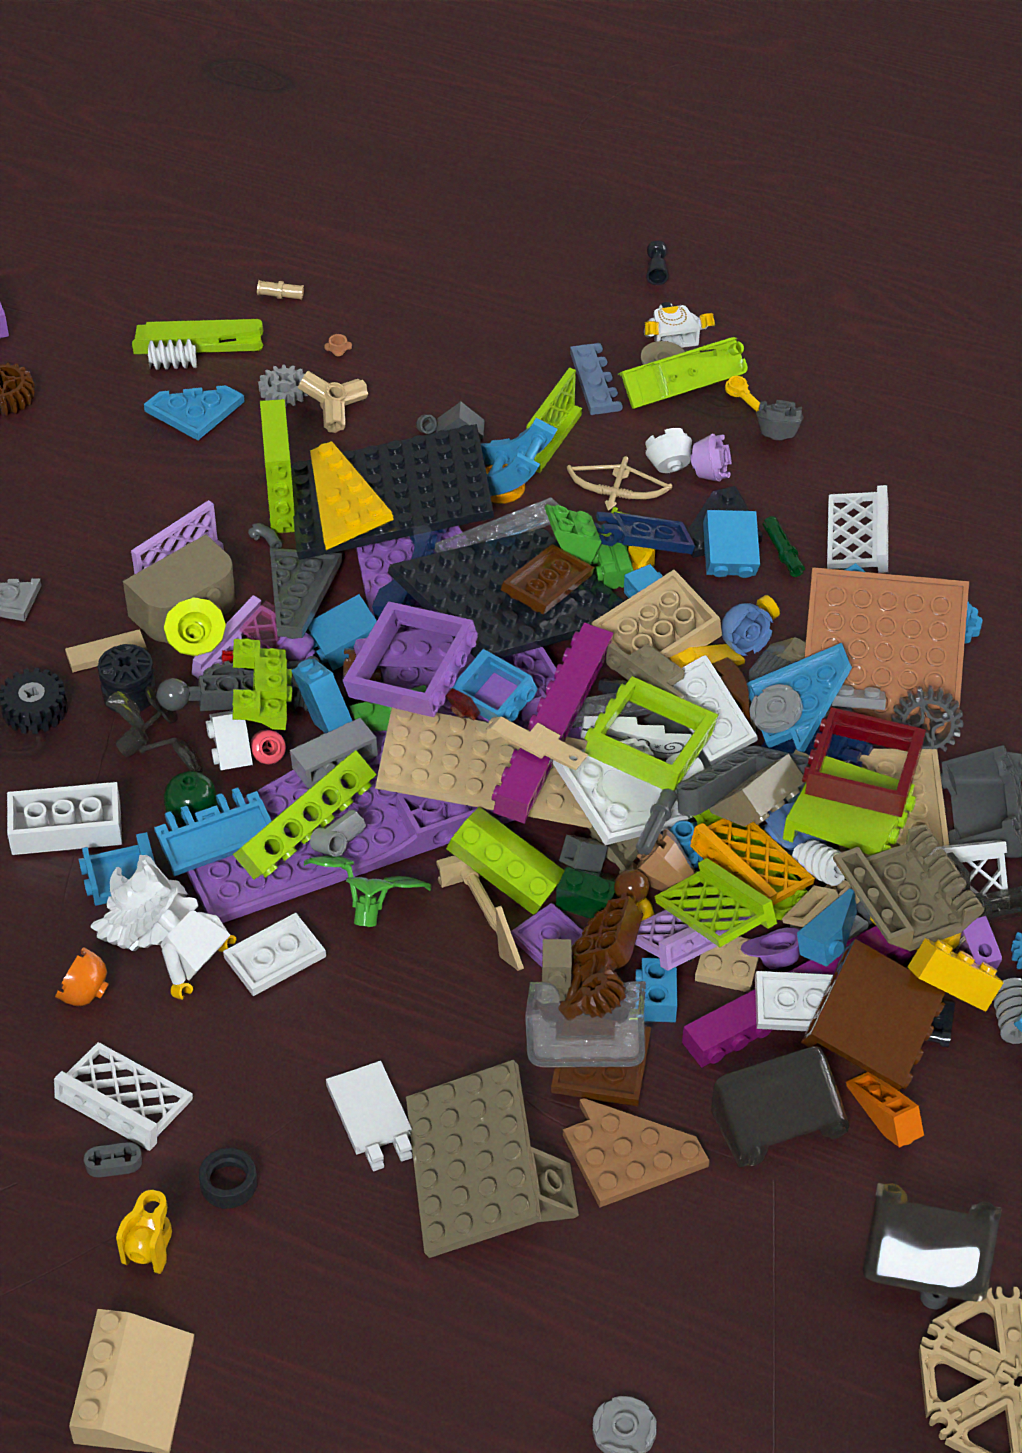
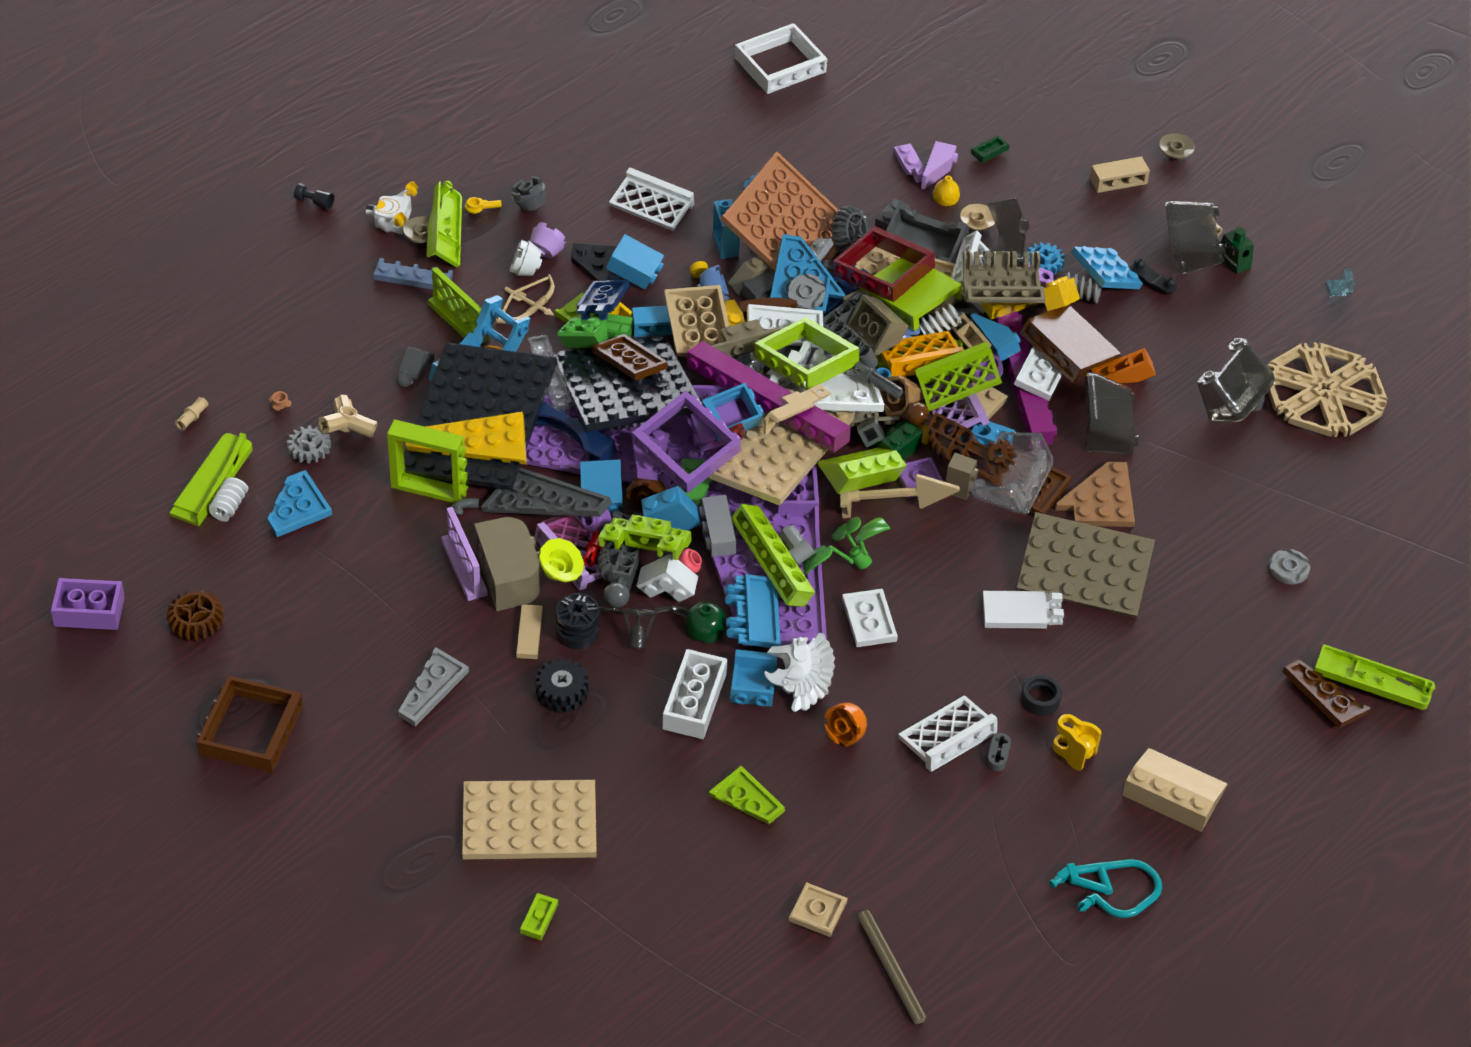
camera: 70 degrees left, 0 degrees up
white torso [157,909,237,1000] -> none
dark green pin [762,516,805,577] -> none

